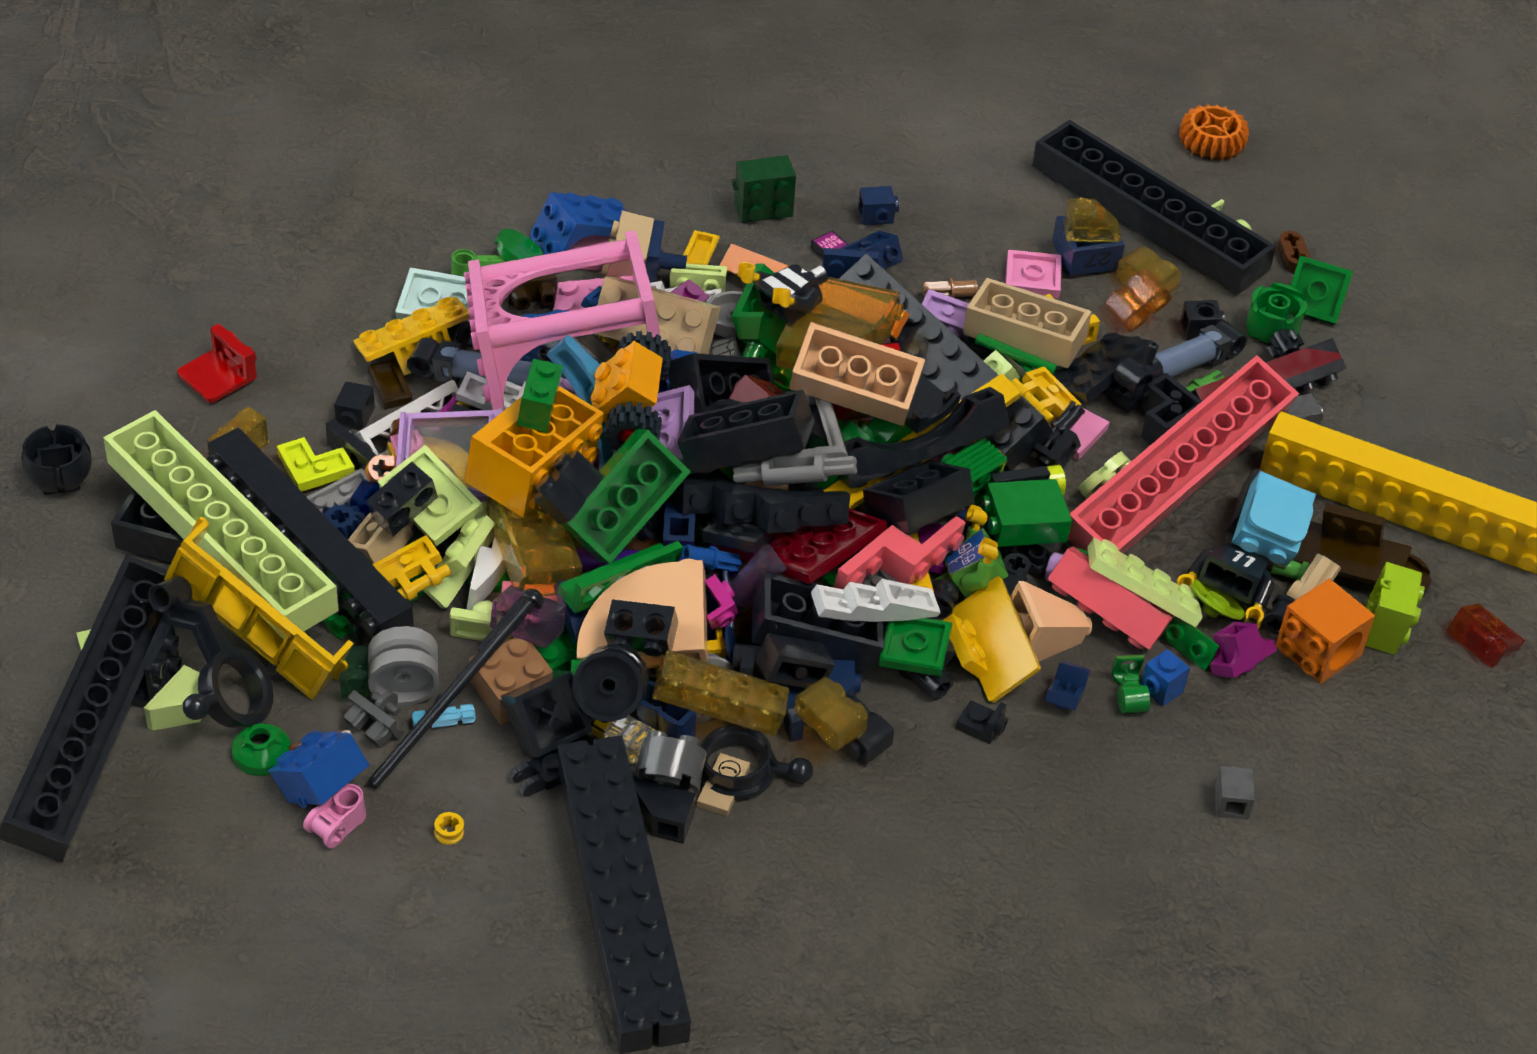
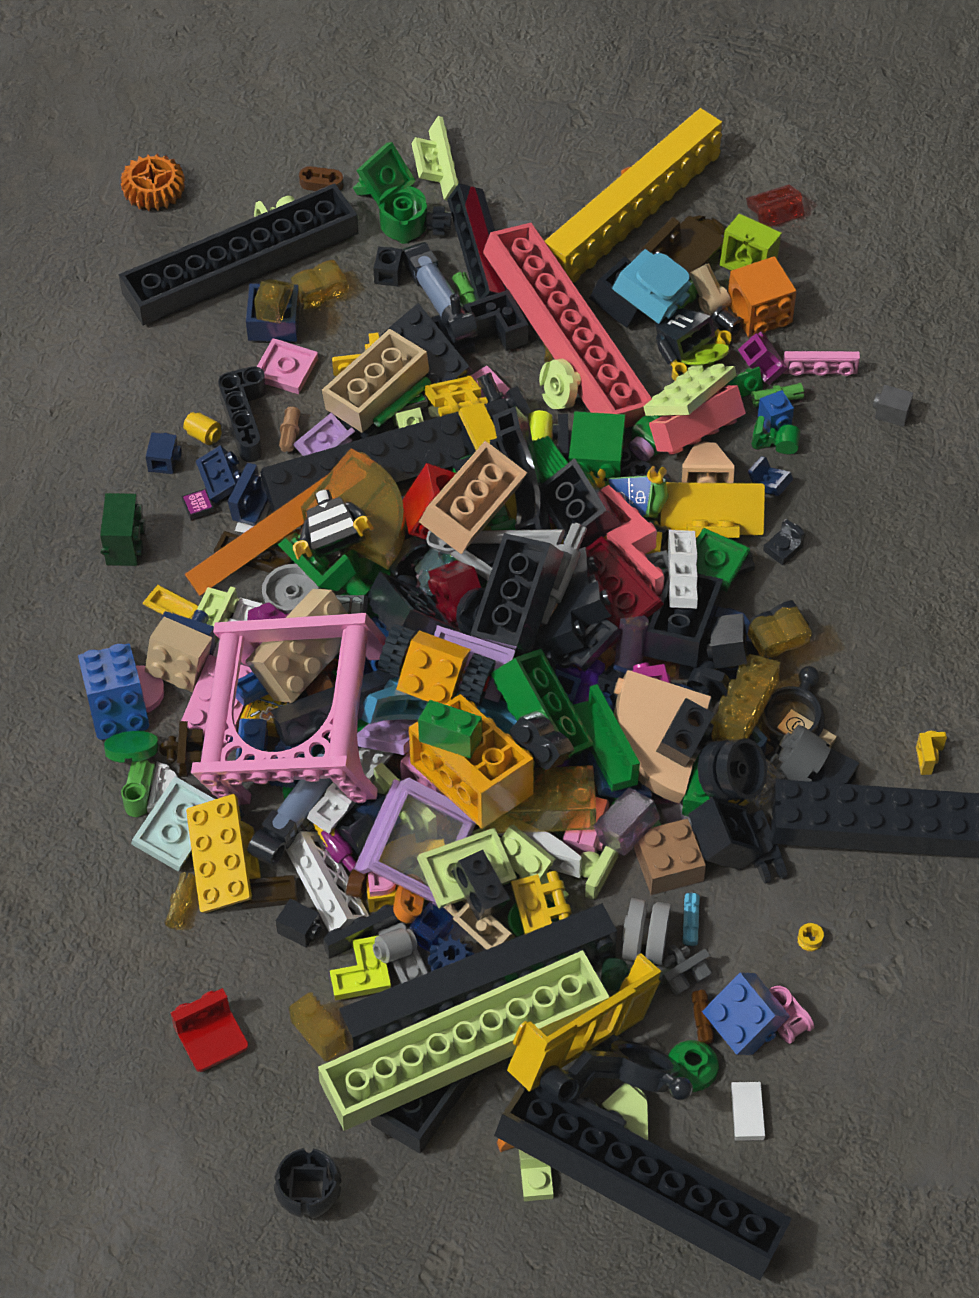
camera: 70 degrees left, 10 degrees up
black bar [368,589,544,788] -> none
blue axle [681,544,742,572] -> none
clear orange brick [1105,268,1172,332] -> none
none -> clear yellow pin [164,872,196,930]
none -> yellow brick [183,412,222,445]
none -> black beam [218,366,266,462]
none -> light grey brick [373,928,417,963]
none -> yellowish green bracket [411,116,459,201]
none -> white tile [731,1082,765,1141]
none -> bright green pin [751,383,804,407]
none -> bright pink tile [783,351,860,376]
none -> yellow bracket [916,731,947,775]

